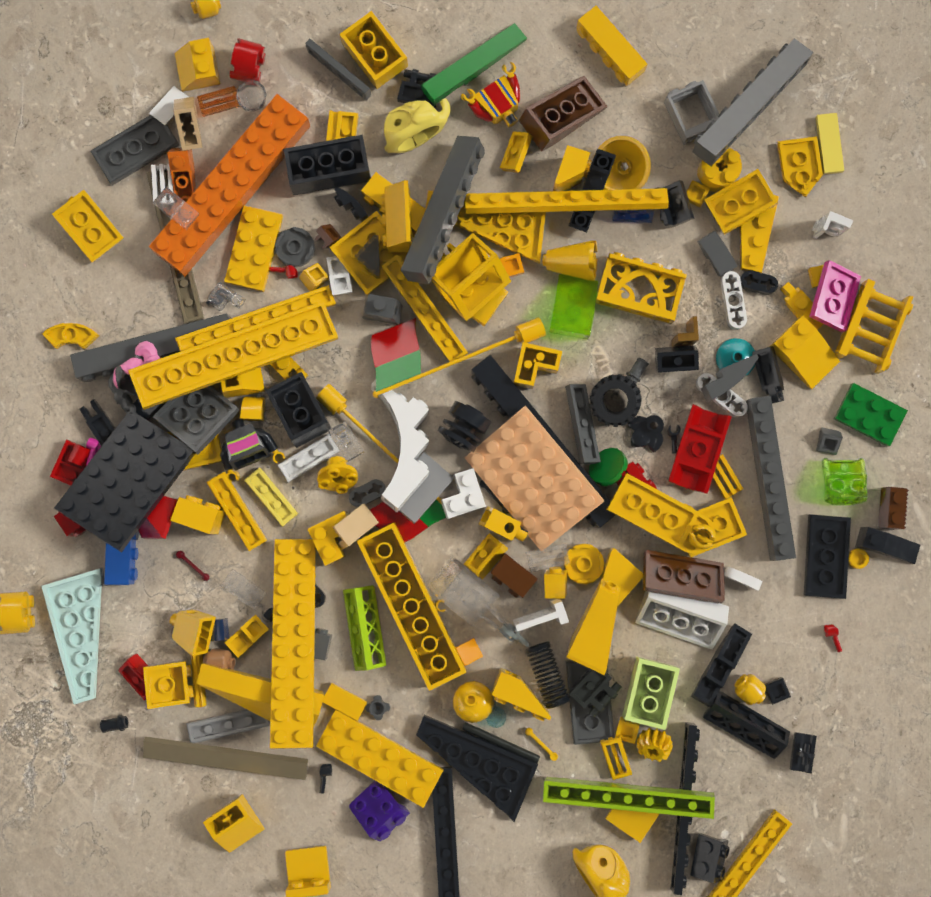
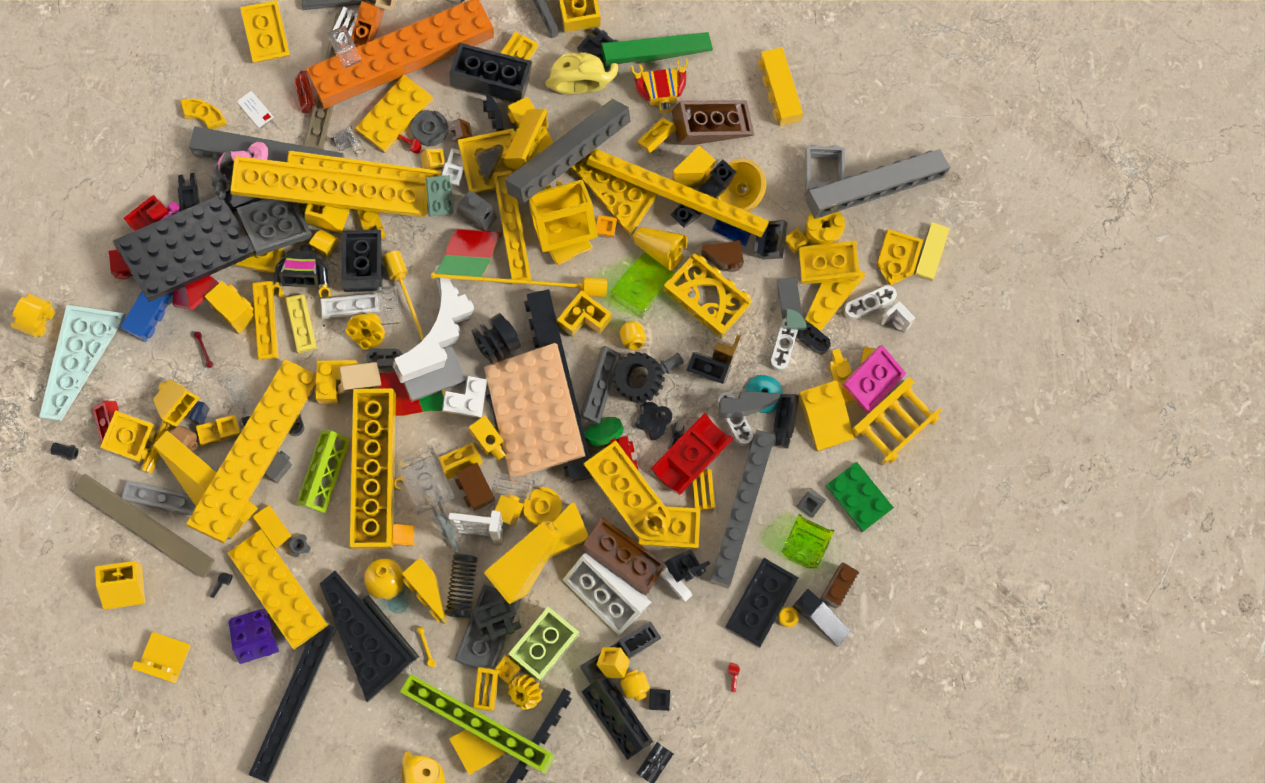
camera: 15 degrees right, 10 degrees down
none -> white sticker [237,90,274,128]
none -> clear red tile [294,71,315,113]
none -> sand green hinge [426,175,453,217]
none -> yellow panel [597,647,630,678]
none -> yellow head [619,321,647,351]
none -> black bracket [664,549,710,583]
none -> reddish brown slope [701,240,744,272]
none -> sand green tile [786,309,806,330]
none -> white beam [844,286,897,320]

